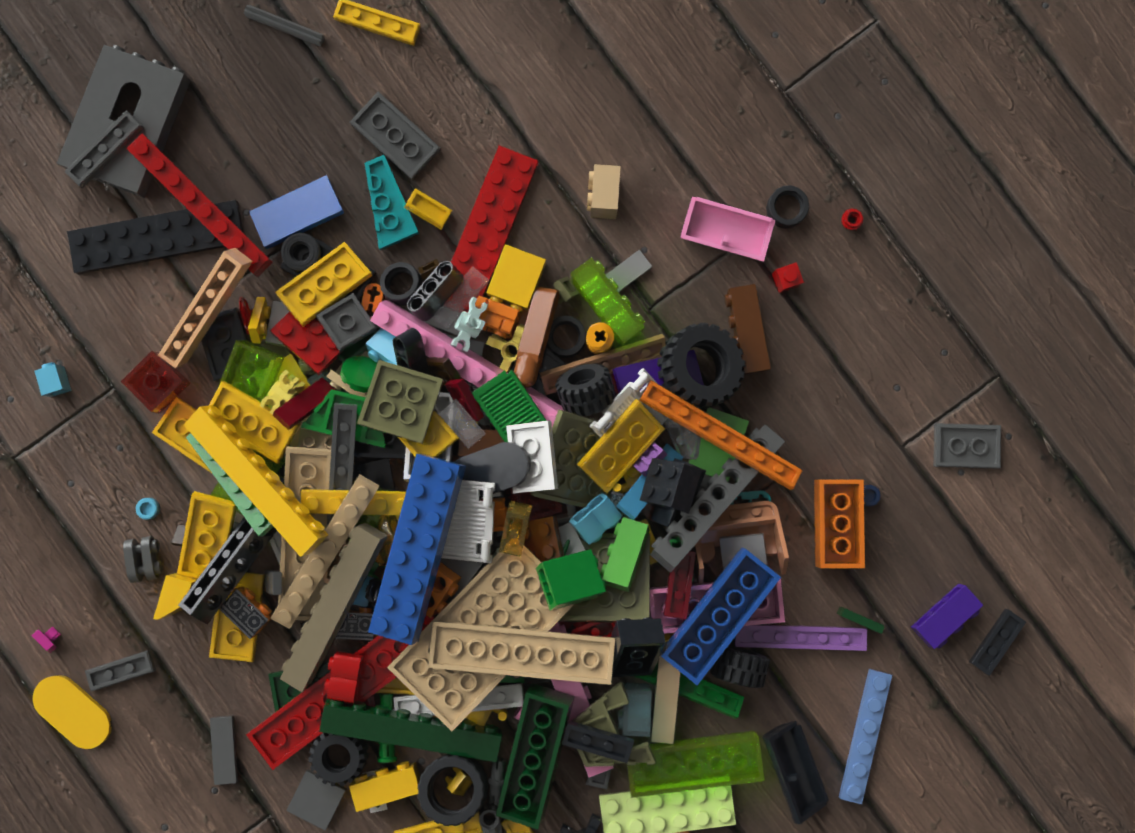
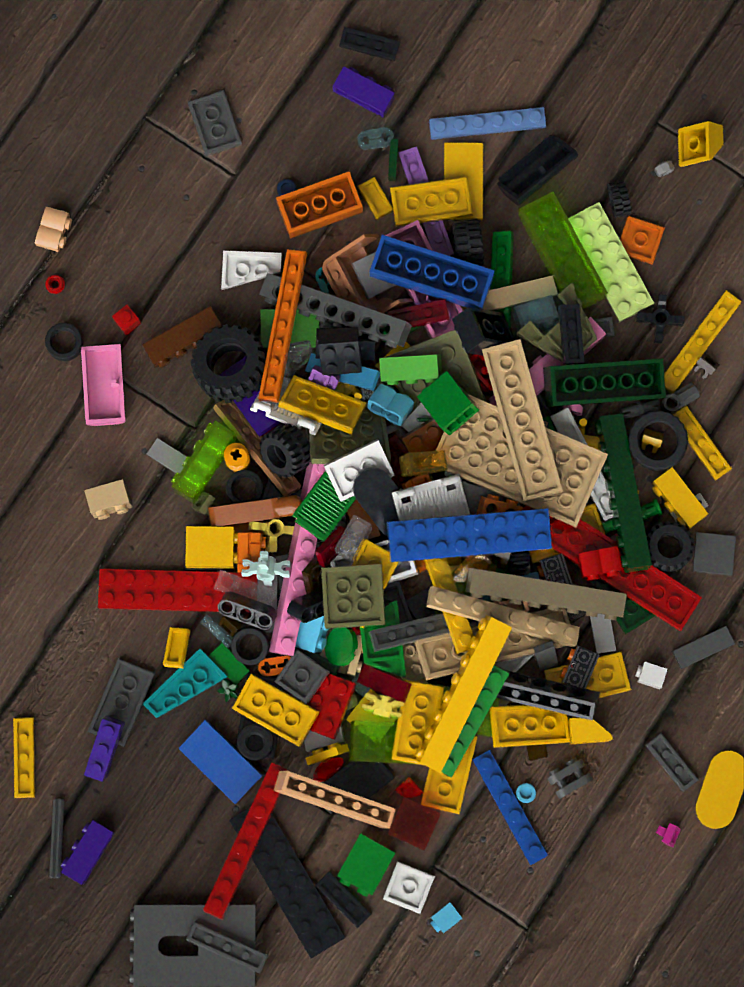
camera: 110 degrees left, 5 degrees down
none -> light nougat brick [35,206,72,252]
none -> dark purple brick [61,820,115,885]
none -> dark purple brick [84,715,125,782]
none -> clear light blue axle [201,615,233,648]
none -> green tile [208,643,250,684]
none -> dark green plant [217,679,239,702]
none -> white wing [221,251,282,290]
none -> black tile [315,871,371,928]
none -> green brick [337,833,395,897]
none -> clear light blue beam [357,127,393,150]
none -> yellow tile [358,177,393,220]
none -> white tile [383,861,435,914]
none -> yellow tile [390,177,473,227]
none -> red tile [395,777,423,798]
none -> yellow tile [444,143,483,220]
none -> blue plate [472,750,548,865]
none -> light grey tile [589,614,616,654]
none -> white brick [635,662,667,689]

